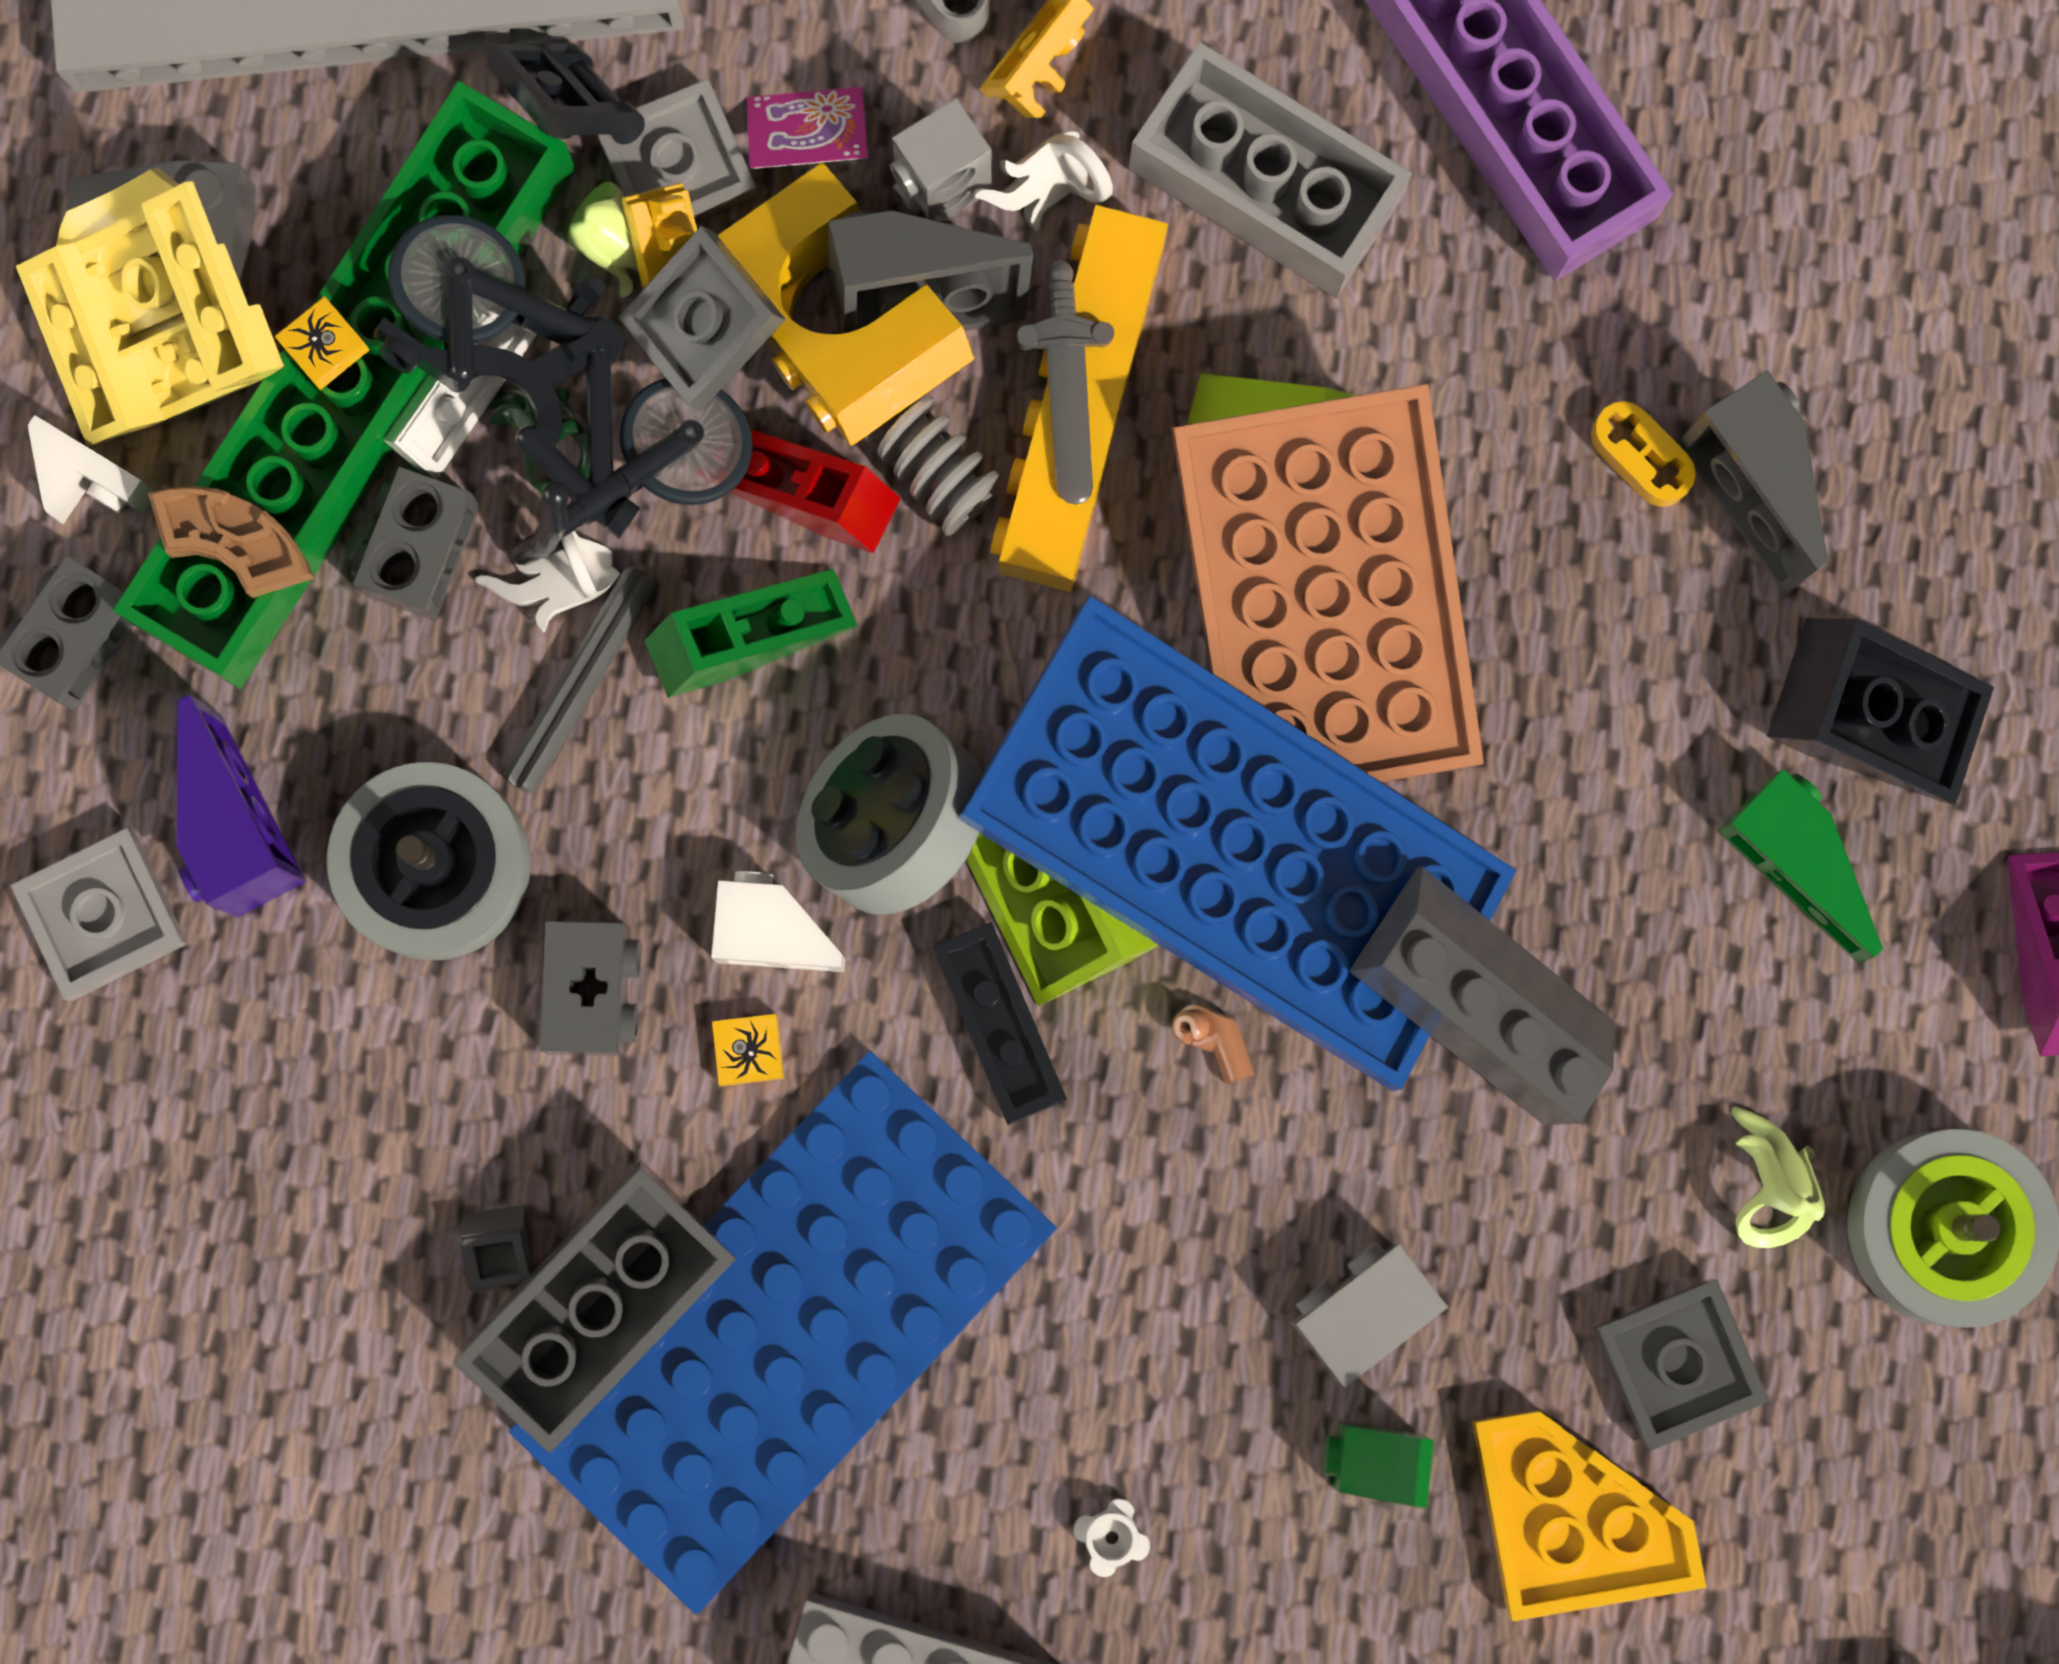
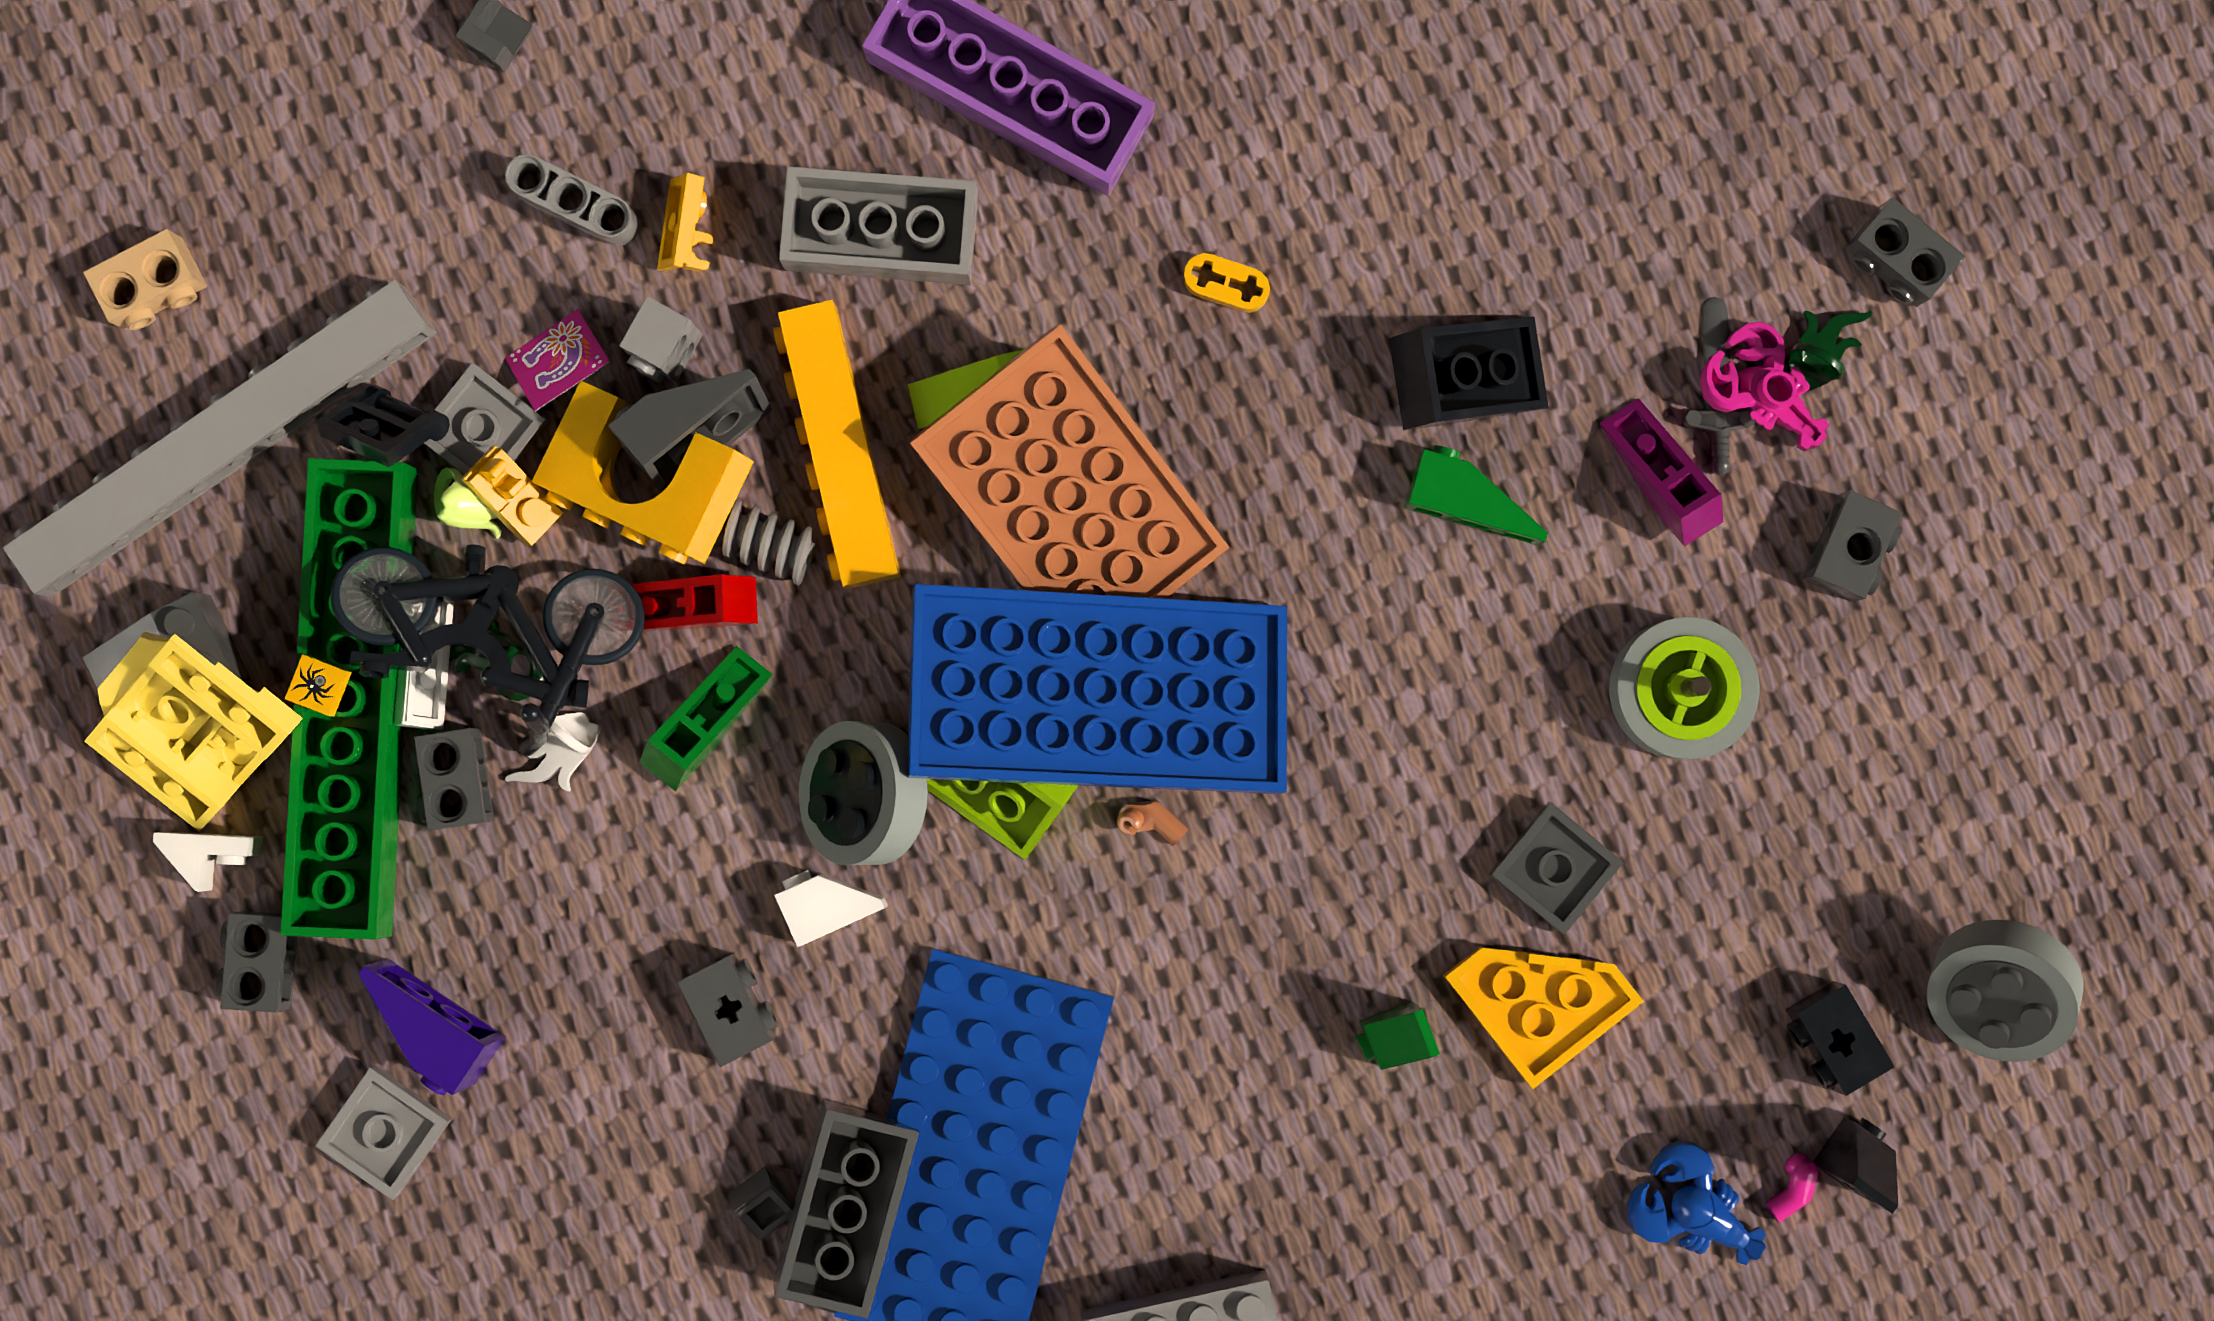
camera: 30 degrees left, 5 degrees up
medium nougat tile [148,486,314,598] -> none
wheel [327,762,531,960] -> none
dark grey axle [503,566,656,794] -> none
dark grey plate [618,226,786,410] -> none
yellow tile [712,1014,784,1086] -> none
black plate [933,922,1067,1126] -> none
white piece [972,131,1113,232] -> none
dark grey sword [1015,260,1114,505] -> none
white plate [1074,1499,1150,1577] -> none
light grey brick [1290,1241,1448,1388] -> none
dark grey slope [1350,866,1614,1125] -> none
dark grey slope [1677,370,1828,596] -> none
yellowish green piece [1731,1106,1825,1248] -> none

